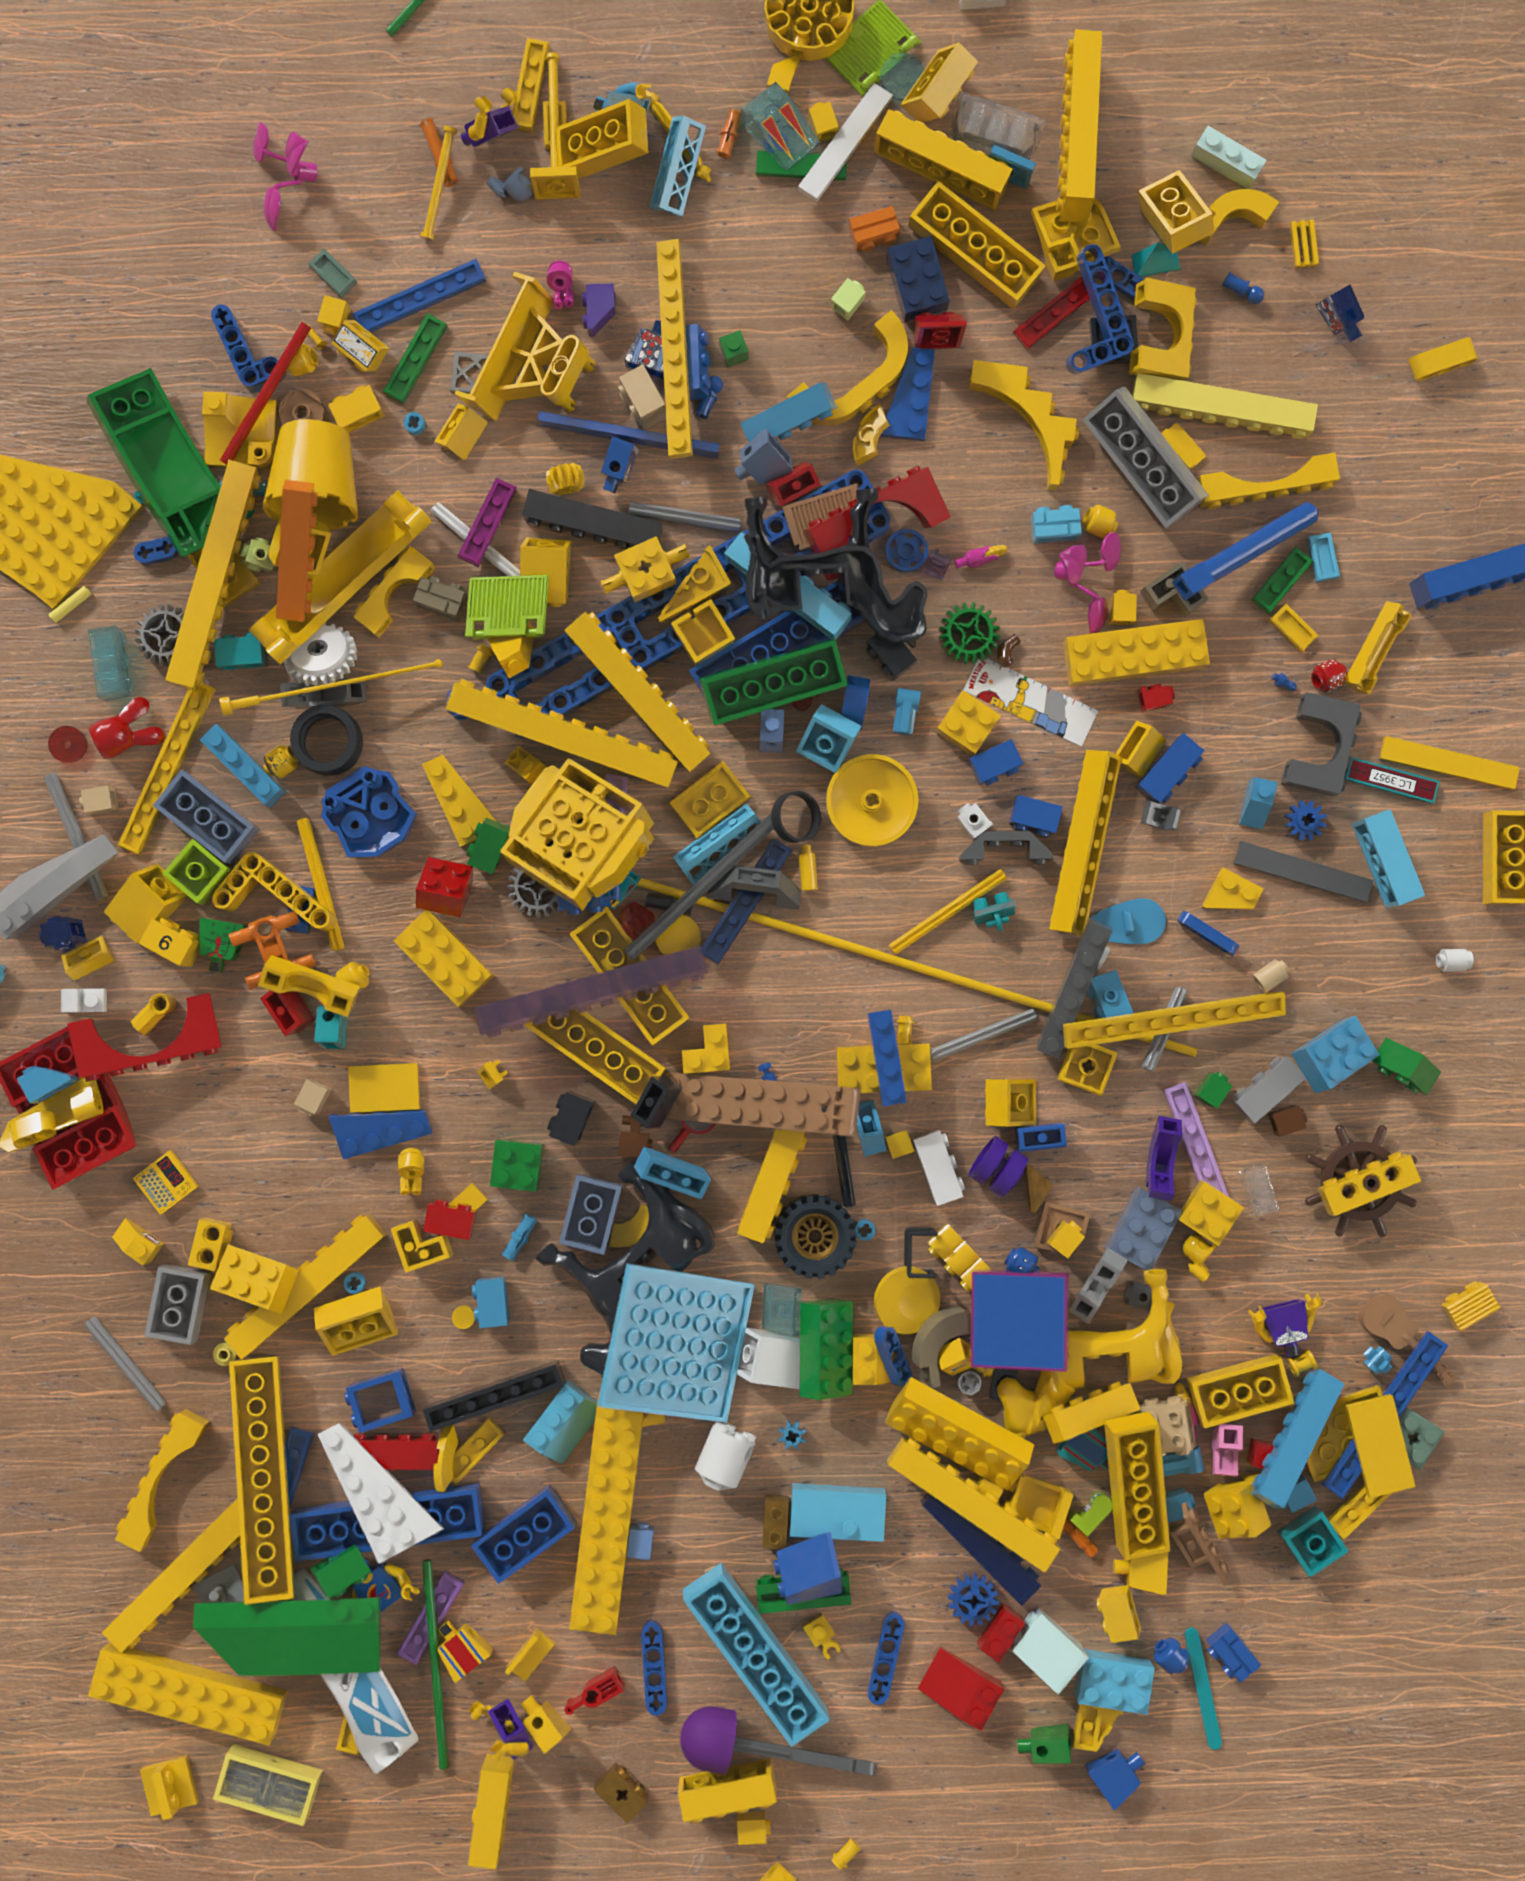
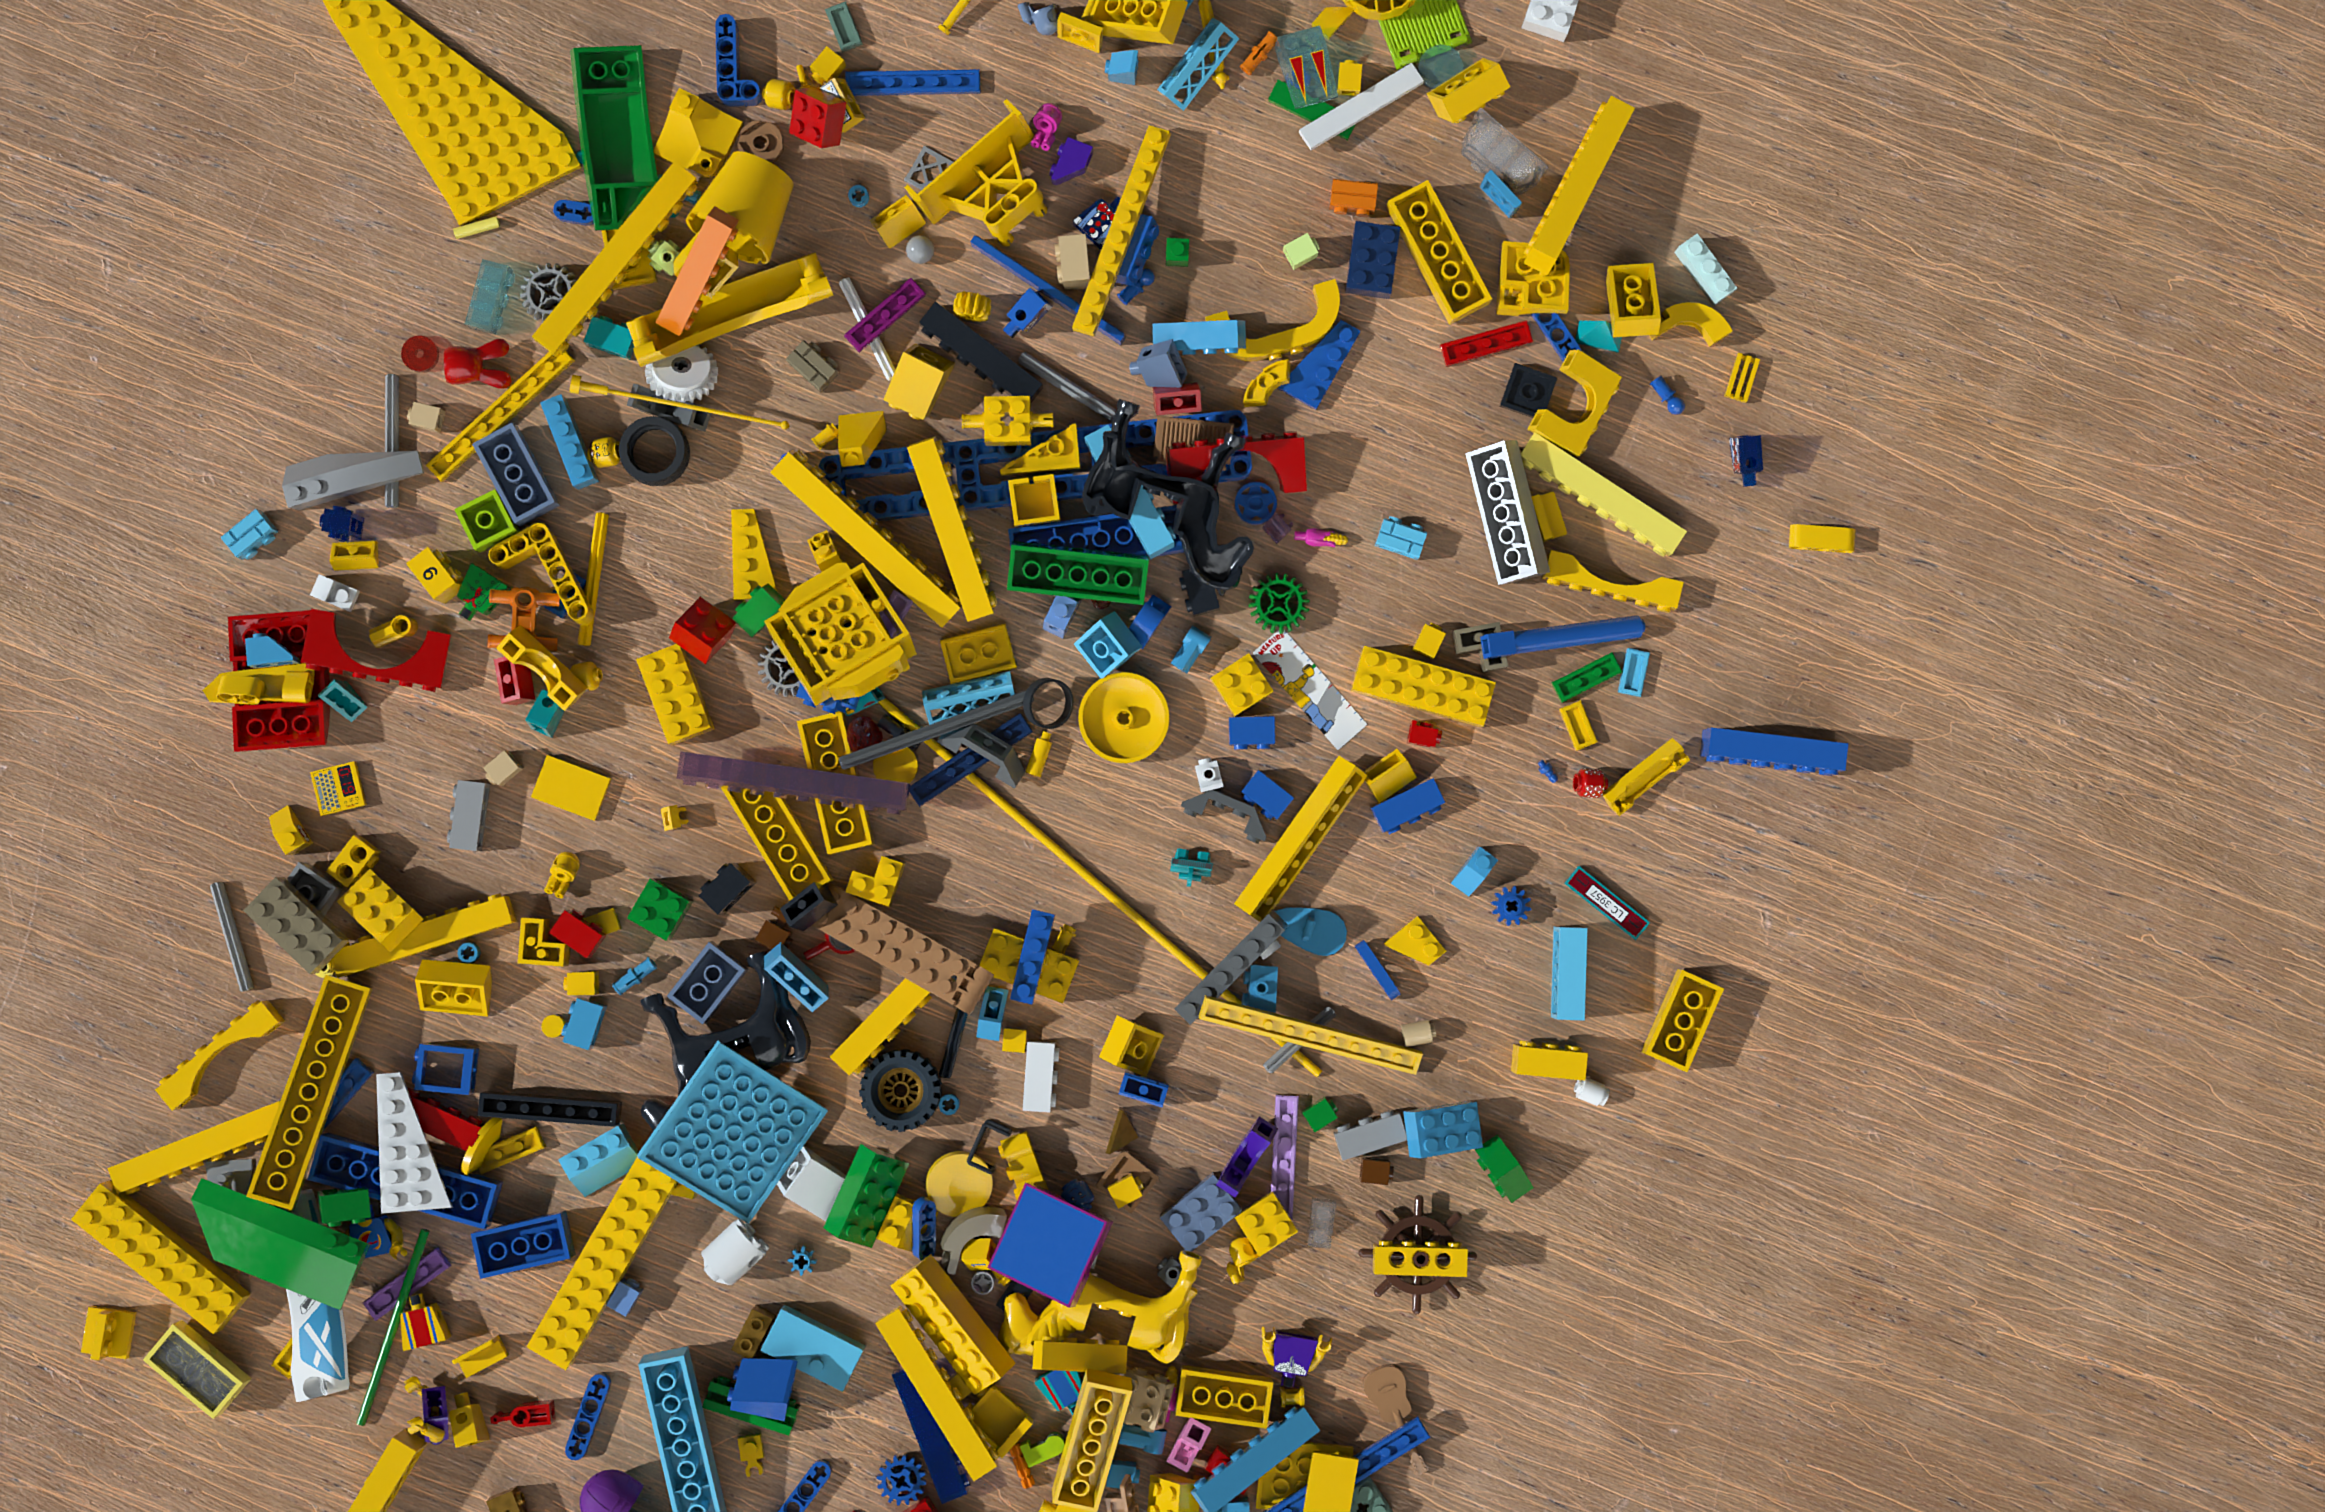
camera: 25 degrees right, 0 degrees up
yellow slope [104,863,189,943] -> none
red piece [220,322,311,465] -> none
blue brick [321,766,418,858] -> none
yellow brick [328,385,385,433] -> none
blue wing [329,1110,433,1160] -> none
yellow arch [354,546,436,638] -> none
green tile [383,313,448,404] -> none
lime window [465,575,549,639] -> none
yellow tile [609,1205,649,1247] -> none
blue piece [758,1062,777,1081] -> none
clear light blue tile [762,1283,802,1336] -> none
yellow brick [874,109,1012,211] -> none
yellow axle [889,869,1007,954] -> none
red slope [913,311,967,350] -> none
light grey axle [930,1009,1037,1061] -> none
dark purple wheel [968,1136,1028,1198] -> none
yellow arch [969,360,1080,491] -> none
reddish brown arm [997,634,1021,668] -> none
dark pink plant [1054,532,1121,634] -> none
yellow brick [1057,1045,1117,1096] -> none
blue beam [1066,244,1134,374] -> none
light grey arch [1069,1247,1128,1324] -> none
yellow head [1082,505,1118,538] -> none
dark grey bracket [1141,801,1181,831] -> none
dark grey tile [1233,841,1373,902] -> none
dark grey arch [1281,692,1362,796] -> none
dark azure gear [1363,1346,1393,1375] -> none
yellow tile [1379,736,1520,790] -> none
yellow brick [1441,1281,1501,1332] -> none
none -> dark tan brick [243,877,349,974]
none -> teal slope [318,680,368,722]
none -> light grey brick [447,780,490,851]
none -> yellow brick [563,971,599,996]
none -> red brick [789,87,847,148]
none -> light grey piece [906,235,934,264]
none -> dark azure slope [1105,50,1139,85]
none -> yellow brick [1511,1040,1588,1081]

